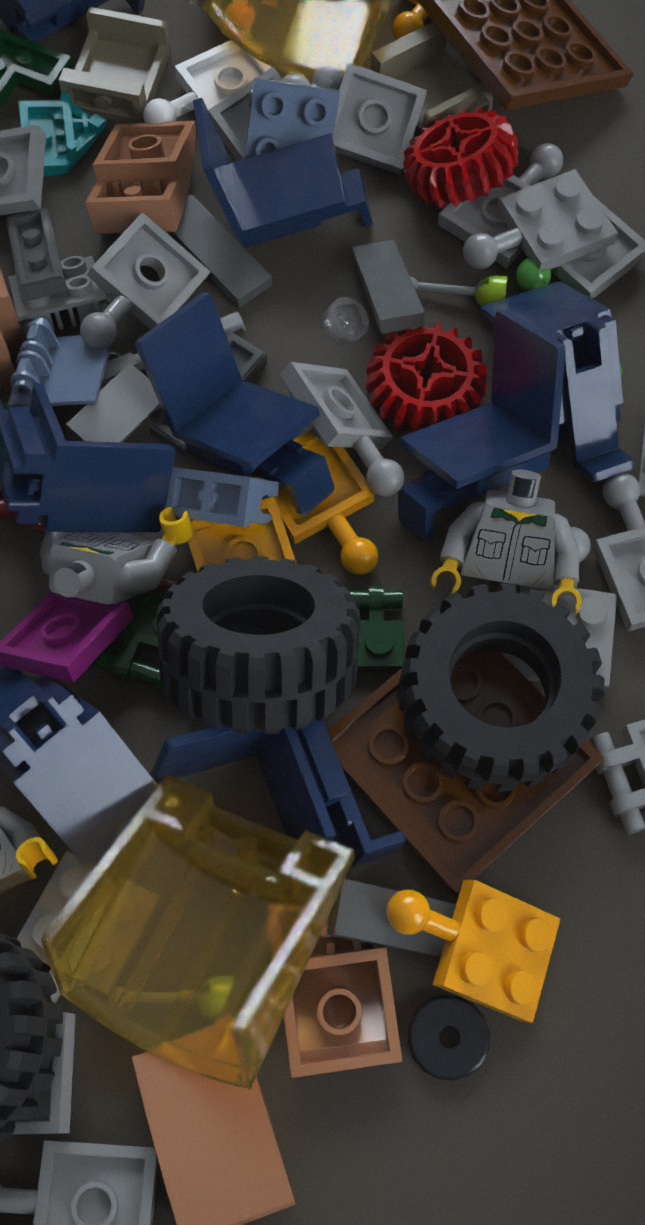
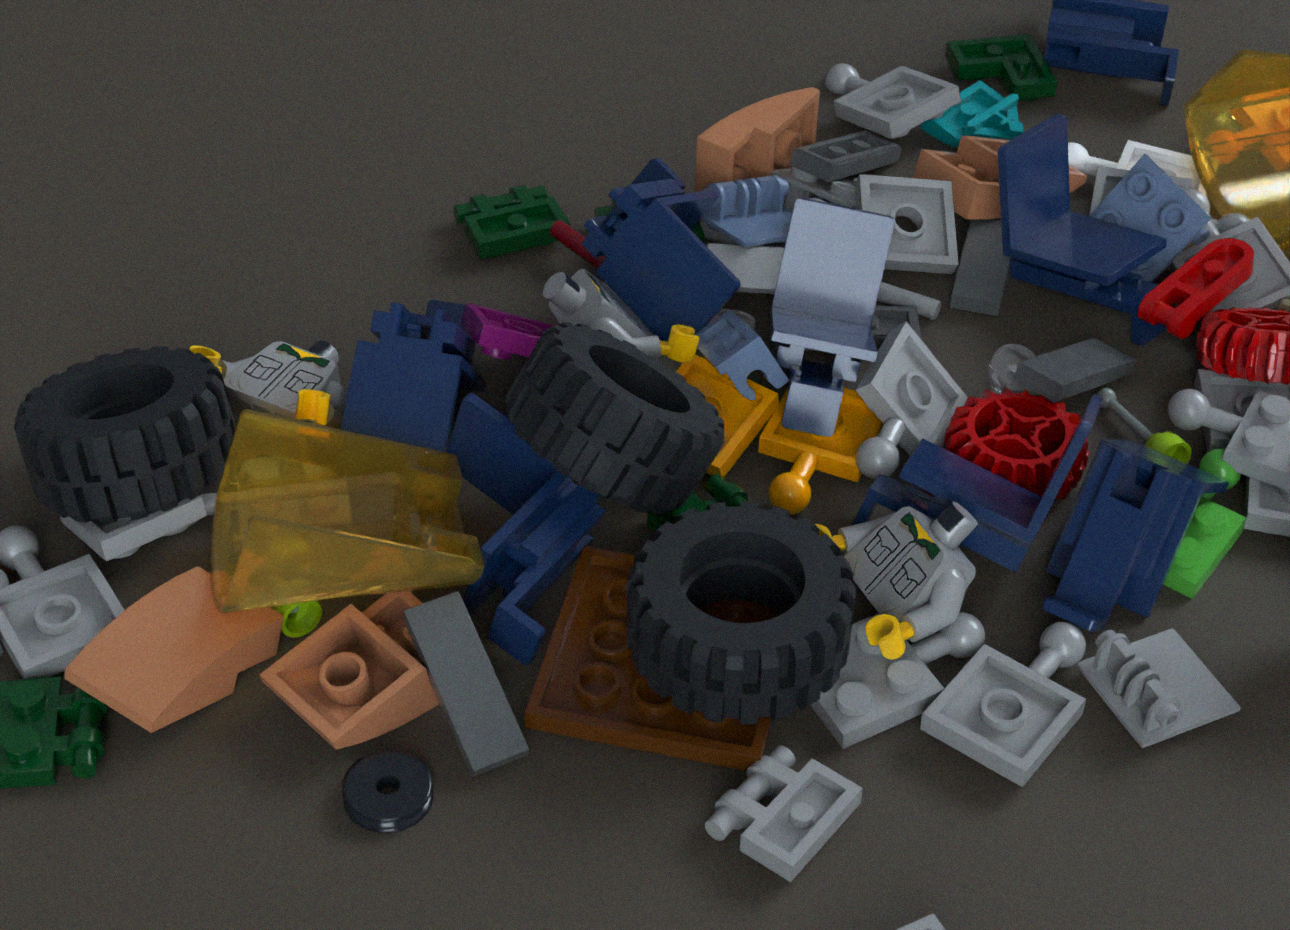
camera: 55 degrees right, 25 degrees down
dark tan panel [59,7,170,124] -> none
light orange plate [386,880,561,1023] -> none
none -> red plate [1137,238,1254,339]

